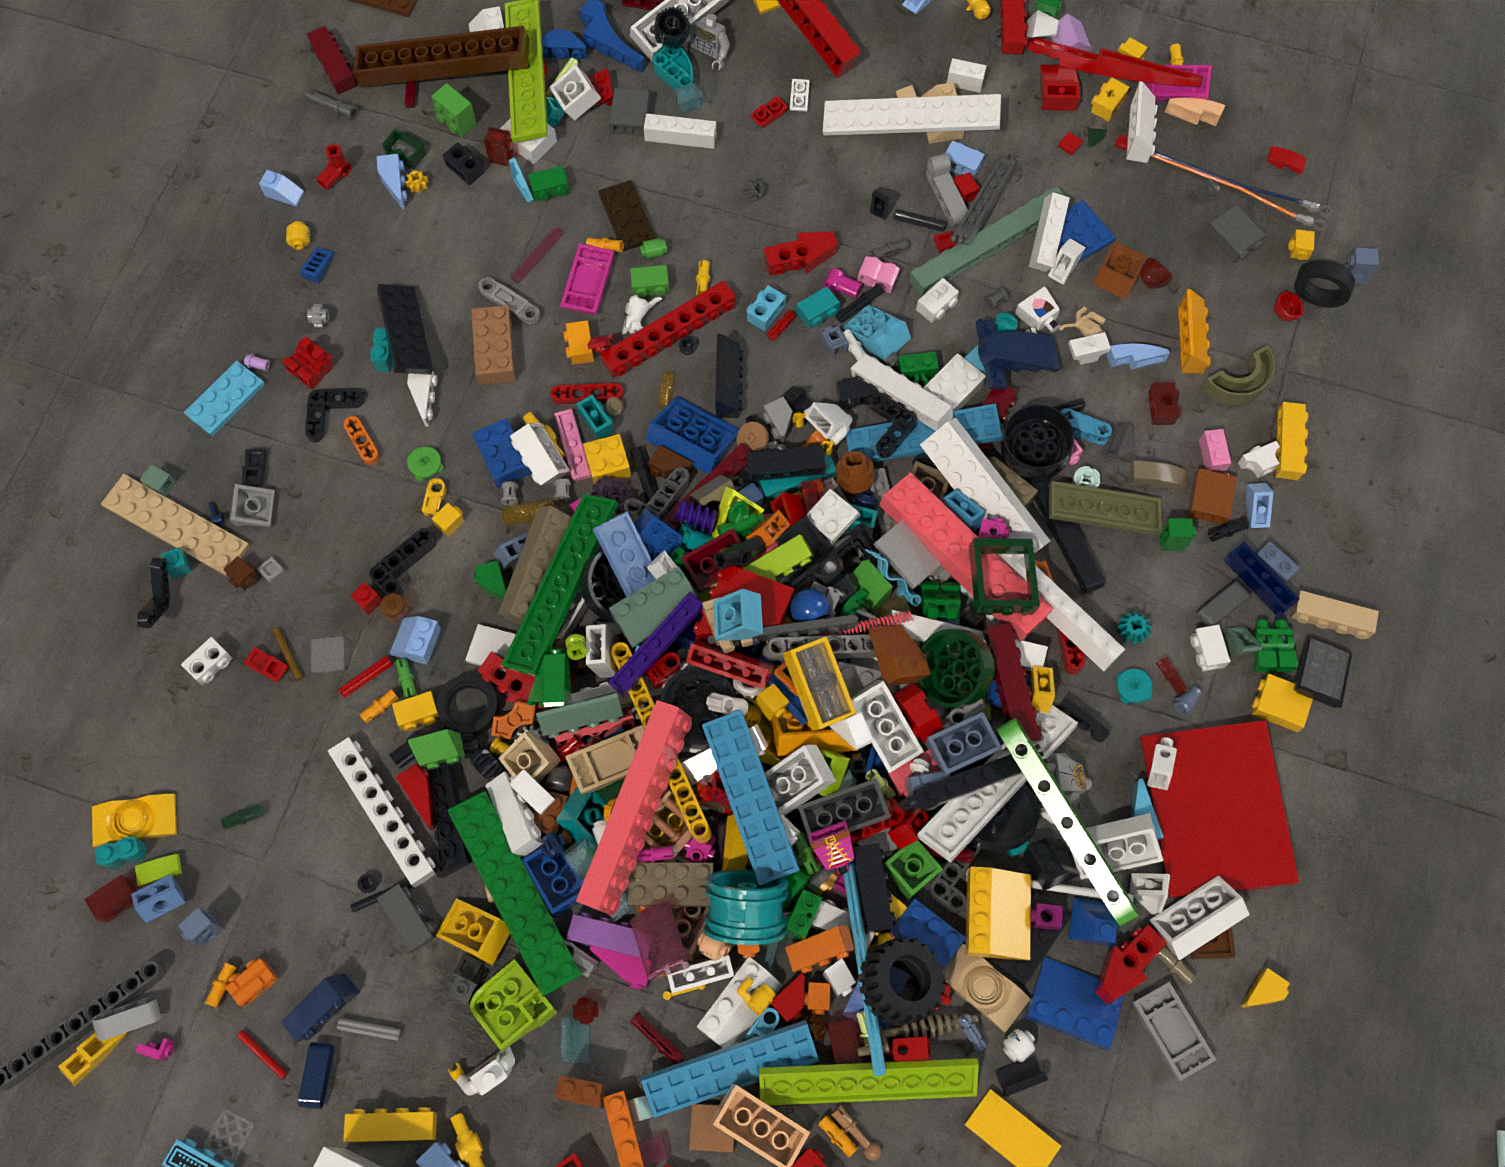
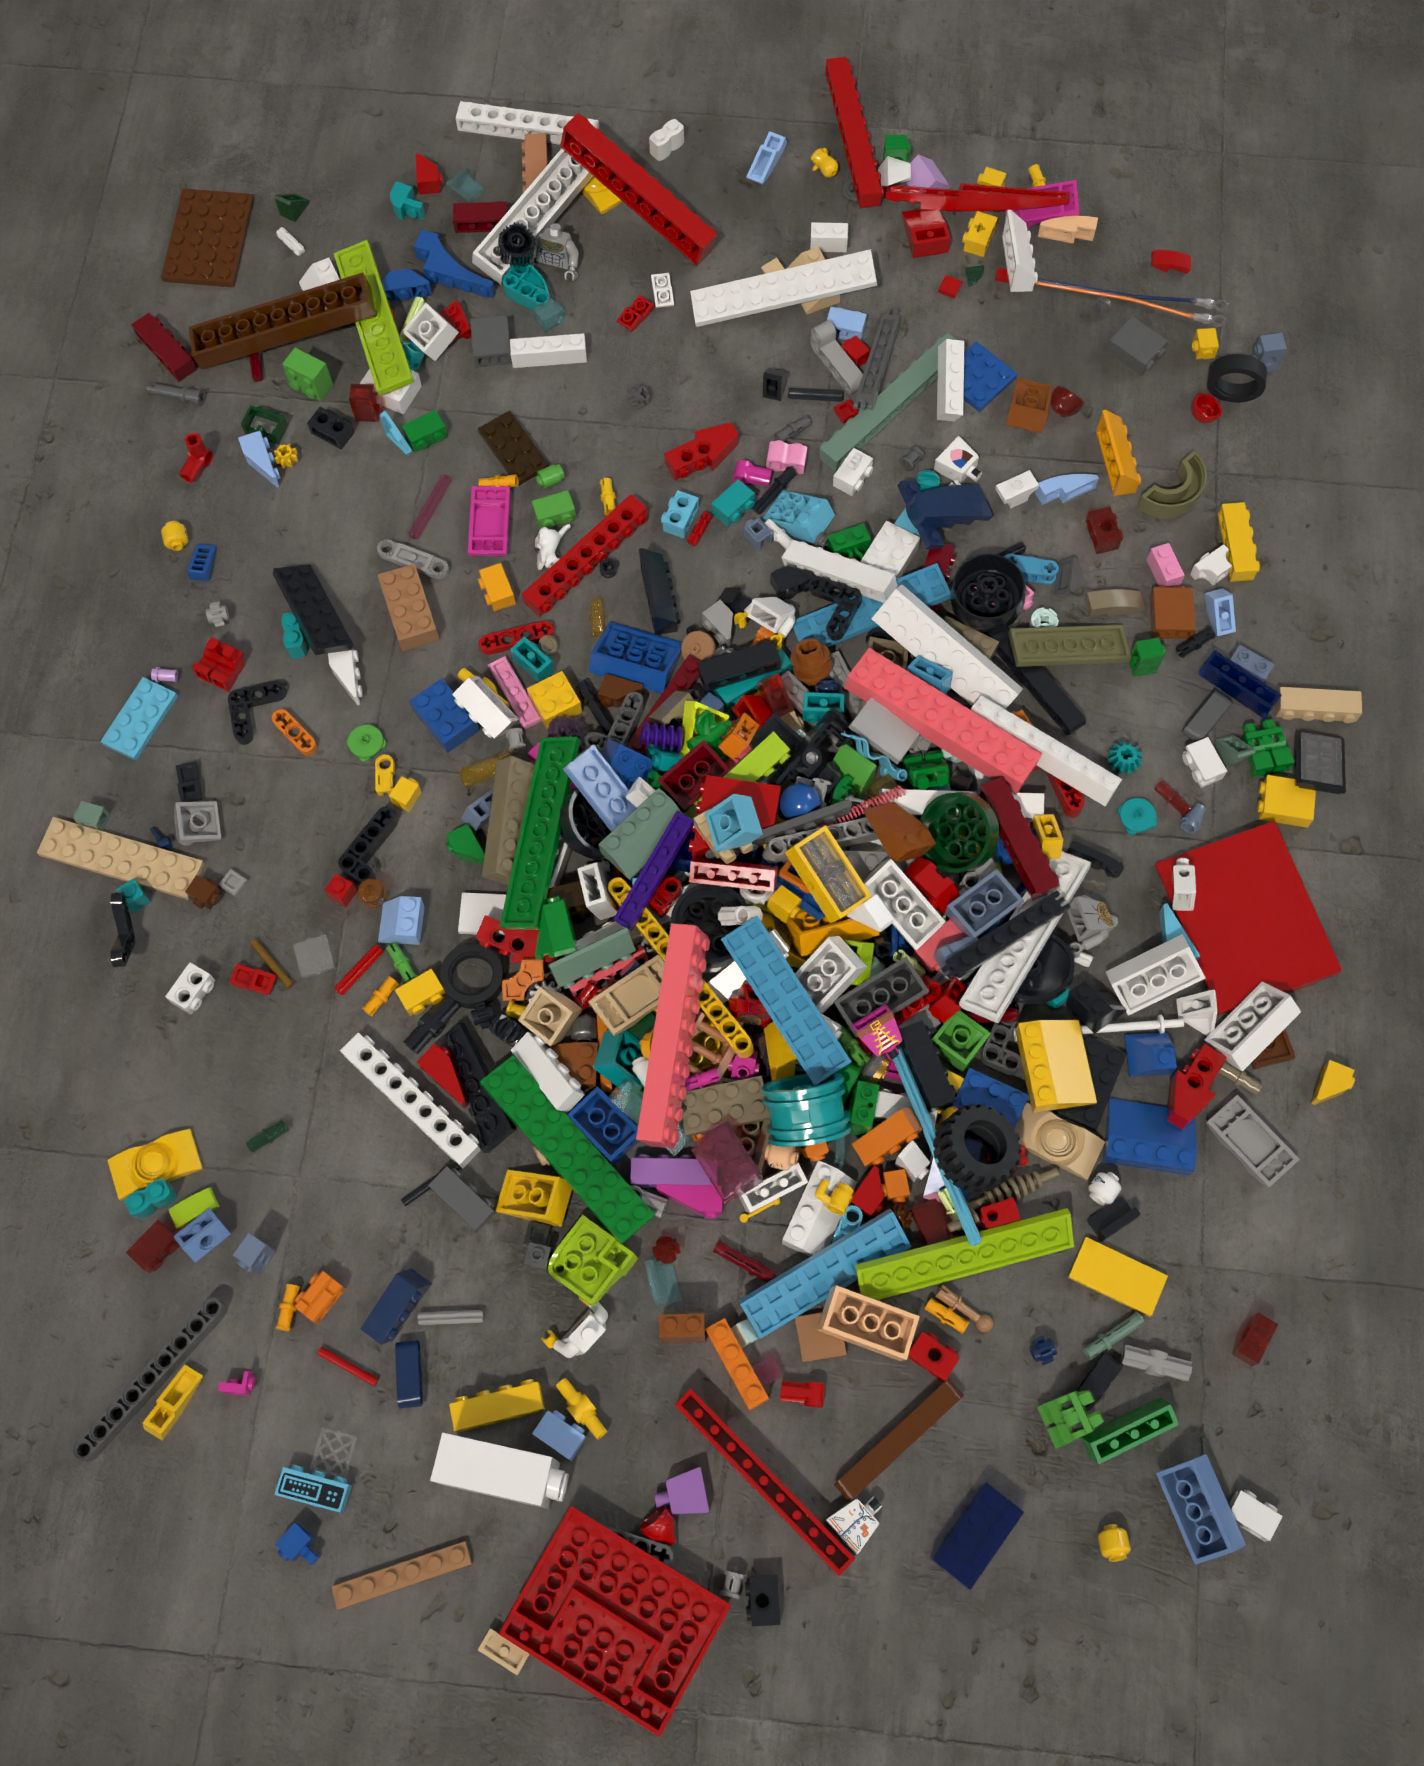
camera: 10 degrees left, 0 degrees up
light grey beam [91,996,162,1041] -> none
light blue slope [259,170,305,207] -> none
black bush [357,874,378,894] -> none
bright green slope [408,729,465,770] -> none
light grey bush [501,482,519,506] -> none
white slope [509,769,555,815] -> none
dark blue gear [539,832,567,858] -> none
lime wheel [565,634,587,660] -> none
red slope [588,333,616,353] -> none
black piece [713,536,765,569] -> none
white plate [806,489,860,543] -> none
white plate [910,758,929,775] -> none
sand blue axle [958,1013,987,1052] -> none
dark green window [969,538,1040,616] -> none
dark pink brick [978,517,1010,538] -> none
beam [997,718,1139,926] -> none
magenta brick [1030,903,1063,930] -> none
white slope [1048,239,1085,285] -> none
tan piece [1059,306,1106,337] -> none

